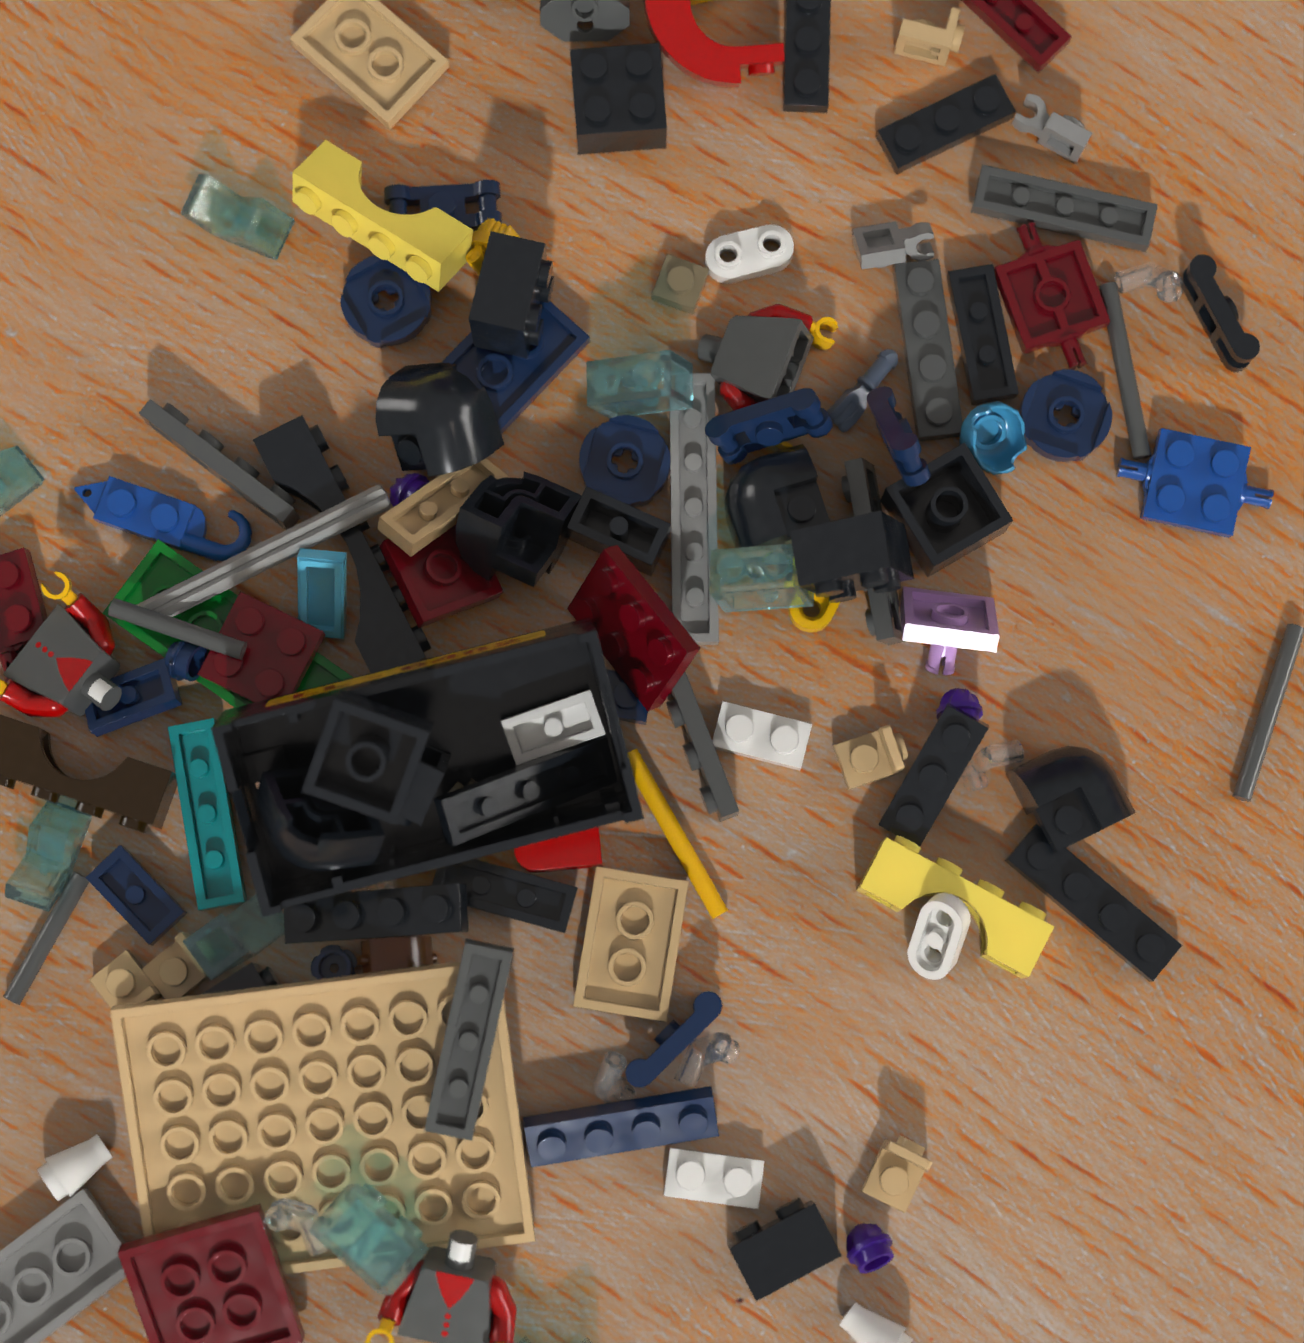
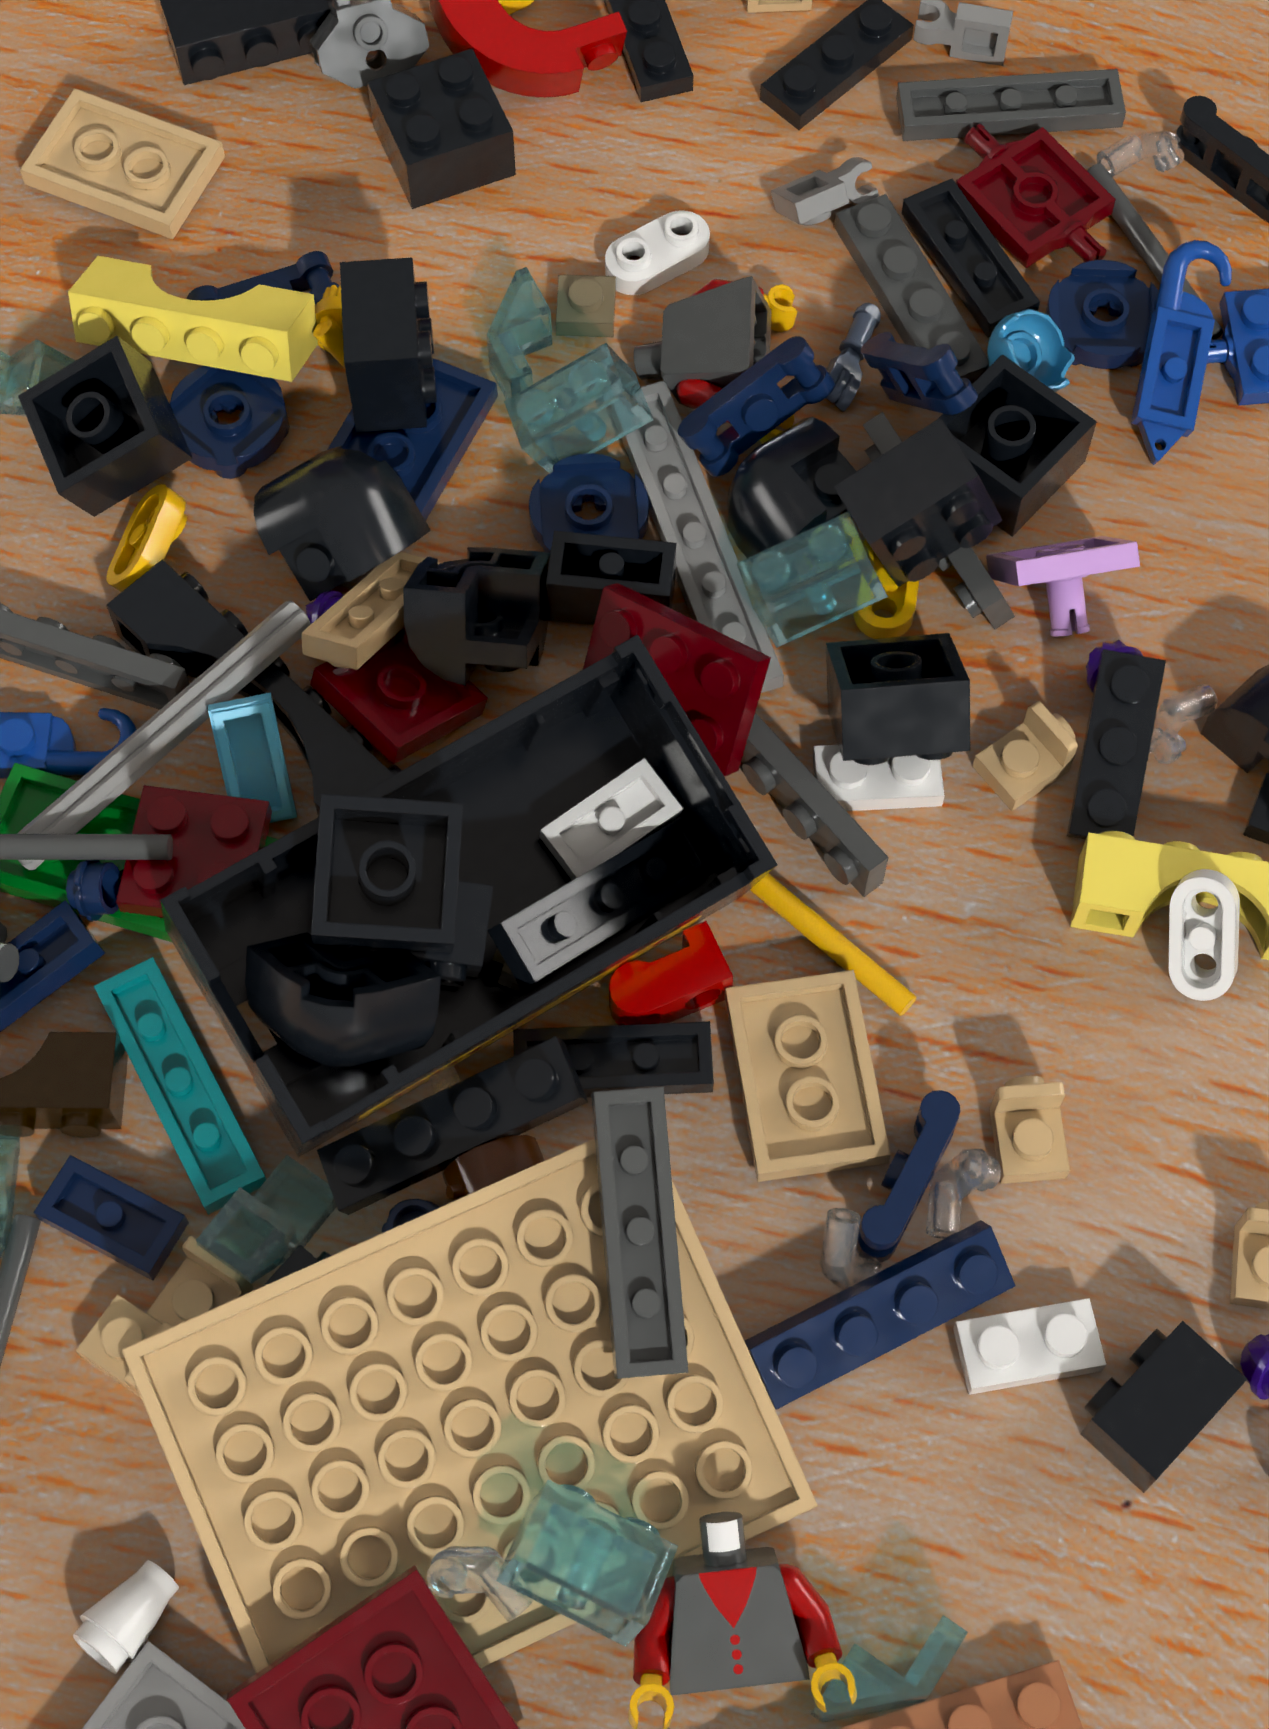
camera: 15 degrees left, 15 degrees down
none -> black brick [18,336,193,517]
none -> yellow plate [106,484,187,592]
none -> clear light blue slope [487,267,552,413]
none -> black brick [826,633,970,765]
none -> tan bracket [989,1076,1070,1184]
none -> blue plate [1131,240,1232,465]

